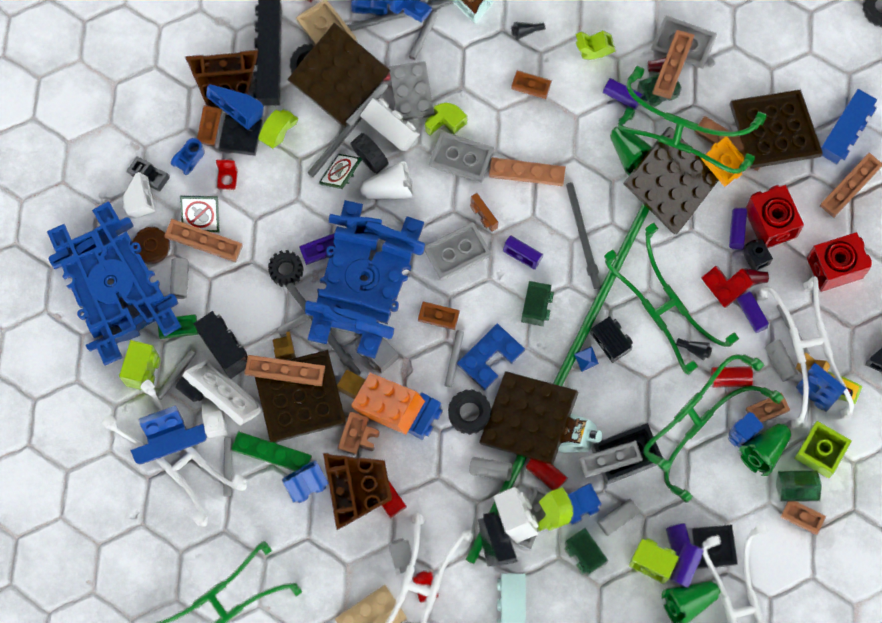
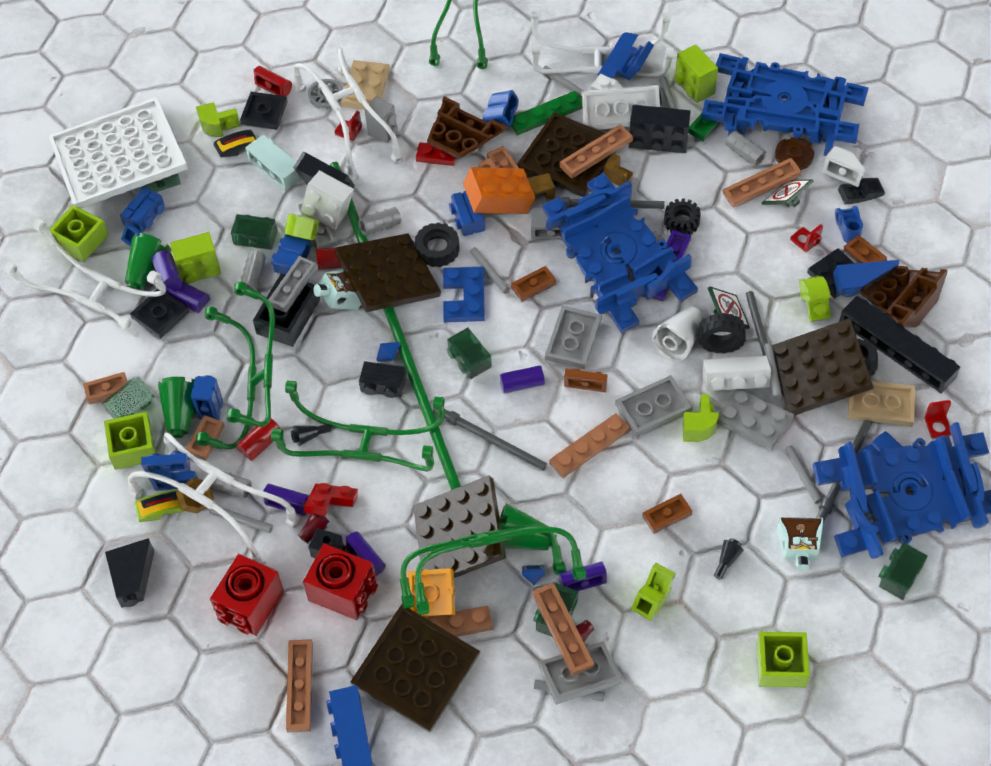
camera: 135 degrees right, 15 degrees down
none -> blue slope [522,565,545,585]

